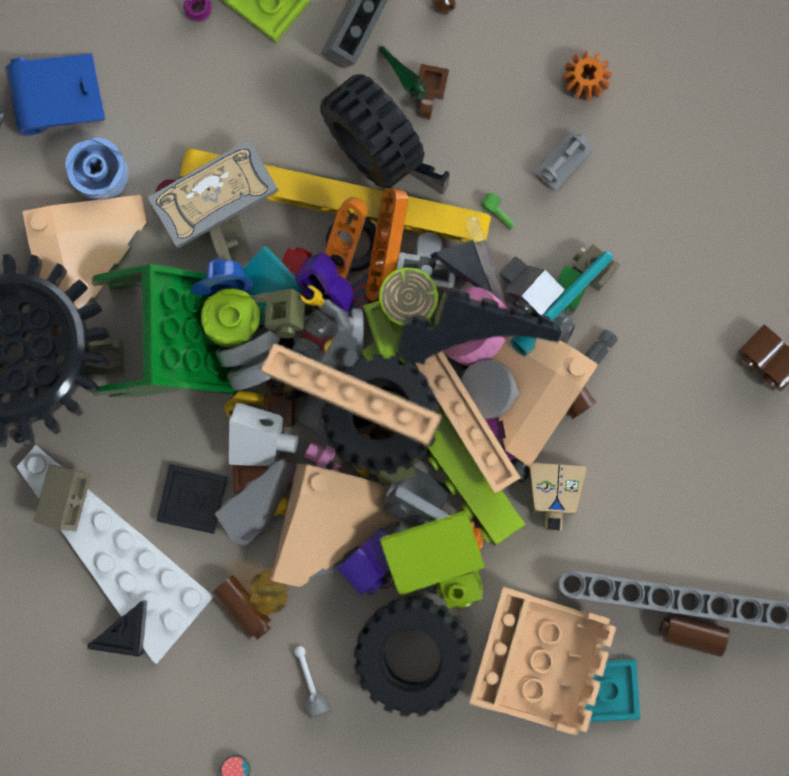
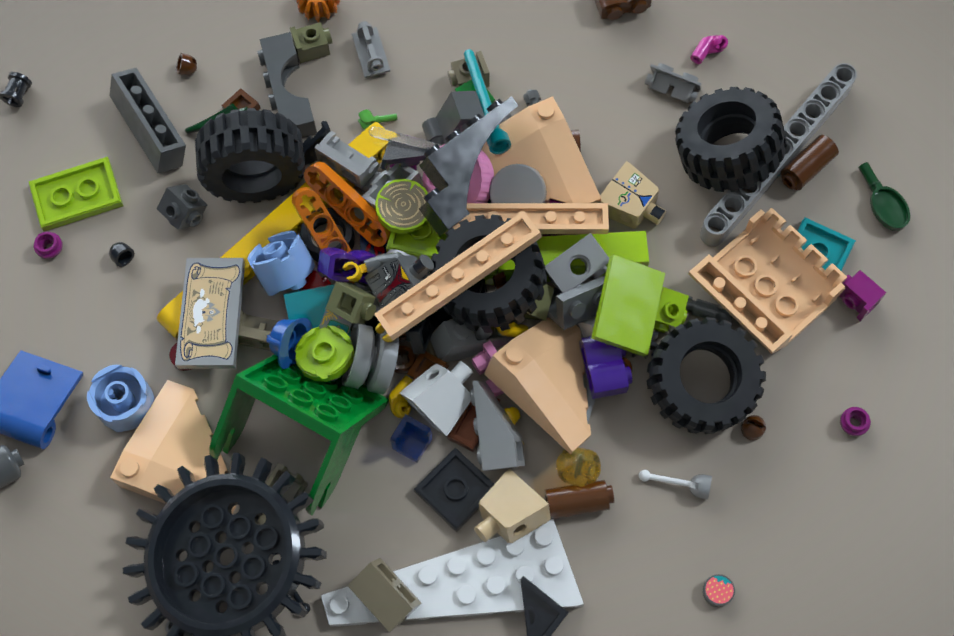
camera: 55 degrees left, 15 degrees down
none -> black hinge [109,242,135,267]
none -> dark grey brick [156,184,208,230]
none -> light blue brick [248,231,316,296]
none -> dark grey arch [257,32,317,138]
none -> olive brick [290,22,333,64]
none -> light grey hinge [315,131,380,189]
none -> clear blue panel [390,414,433,463]
none -> tan torso [474,469,551,543]
none -> light grey brick [545,233,609,294]
none -> light grey hinge [645,63,702,103]
none -> black tyre [675,87,787,192]
none -> dark grey axle [686,296,733,323]
none -> dark pink arm [690,35,728,64]
none -> reddish brown hinge [741,415,766,440]
none -> magenta brick [839,270,887,322]
none -> dark green piece [858,162,910,231]

